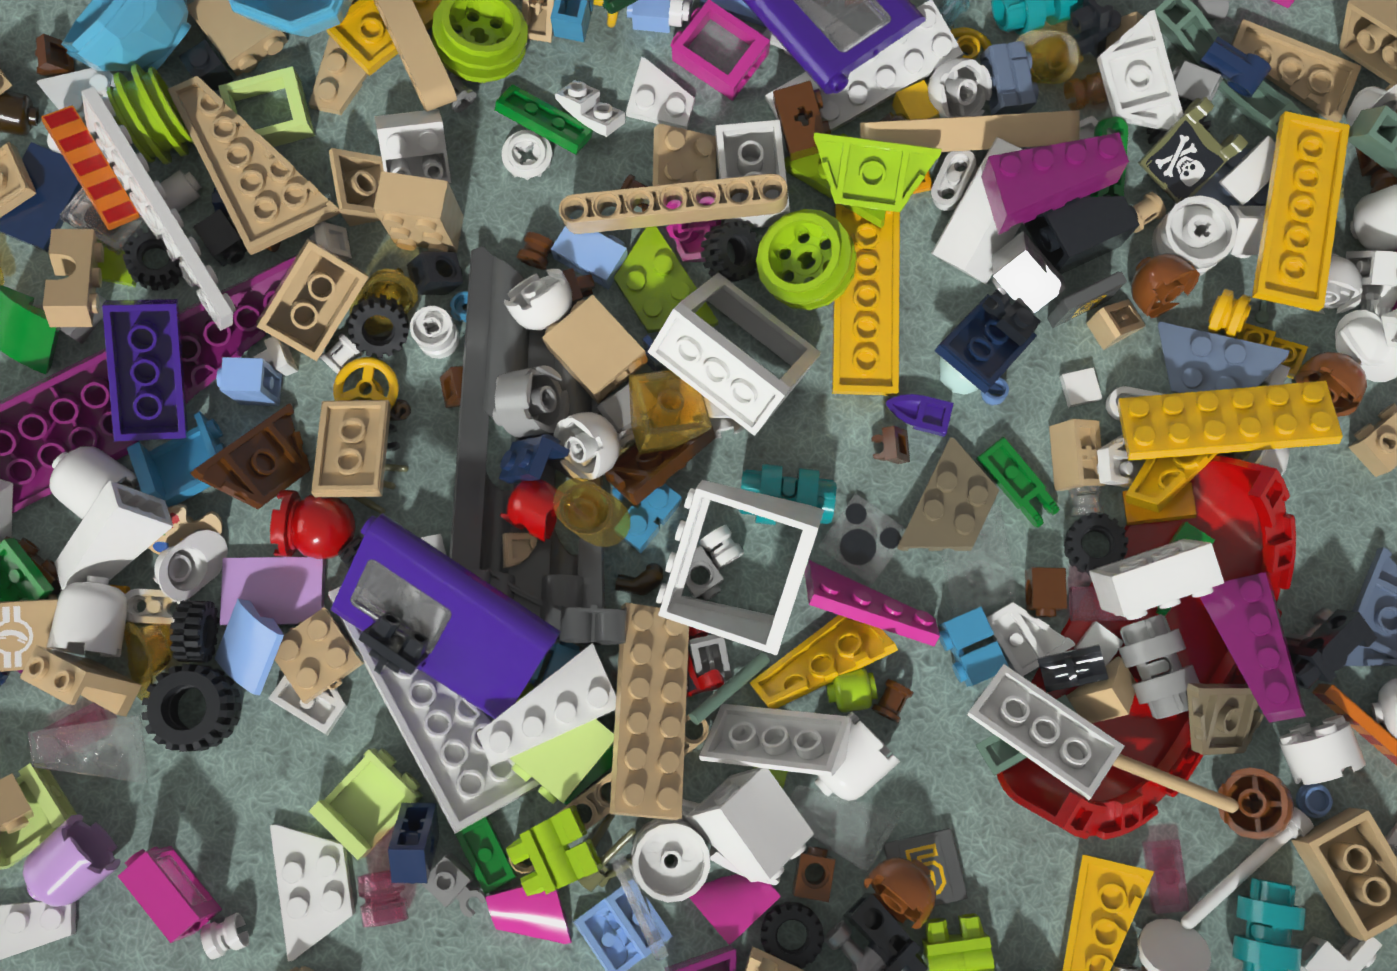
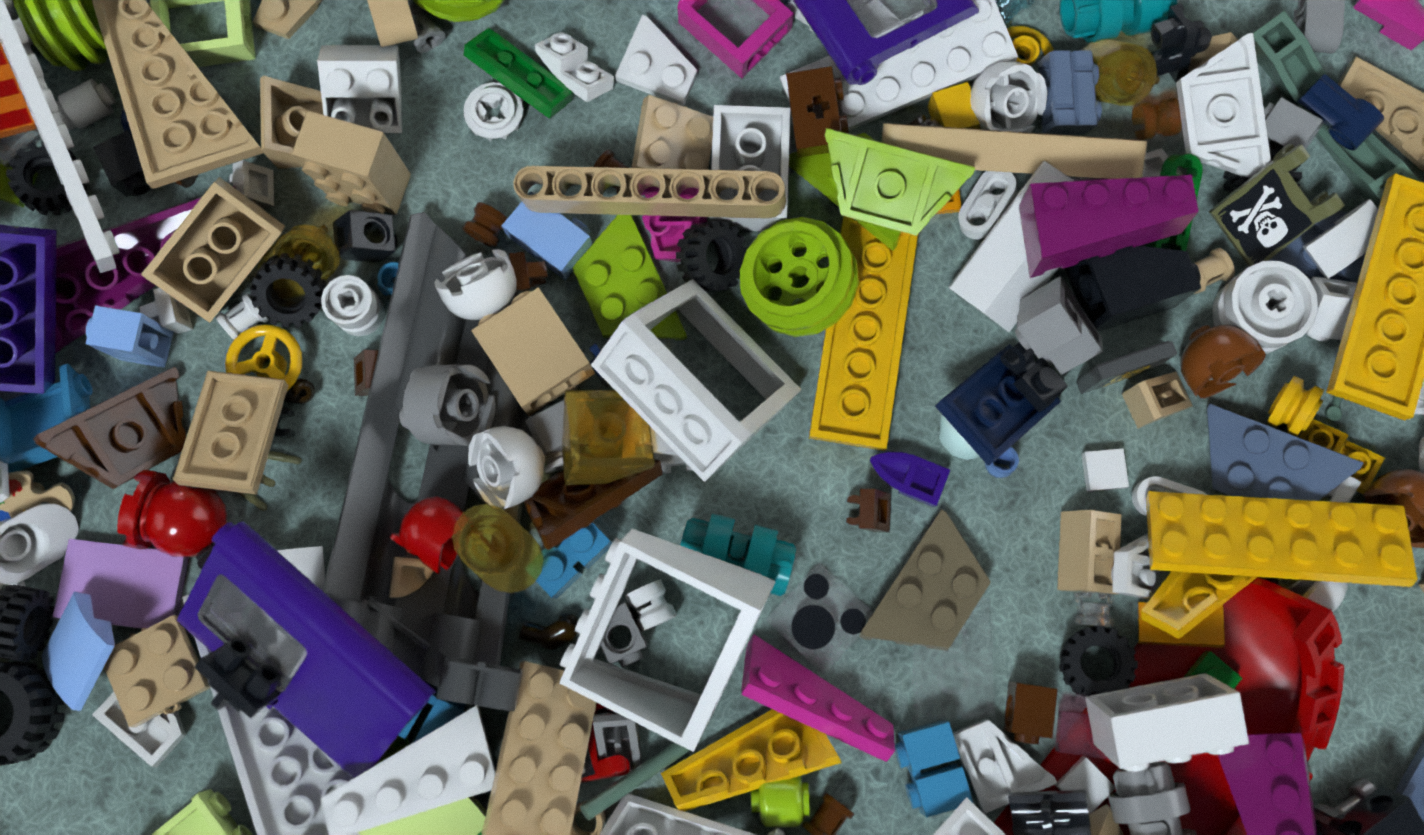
camera: 10 degrees right, 0 degrees up
dark blue bracket [499,434,570,484] -> none
green hinge [976,437,1060,528] -> none

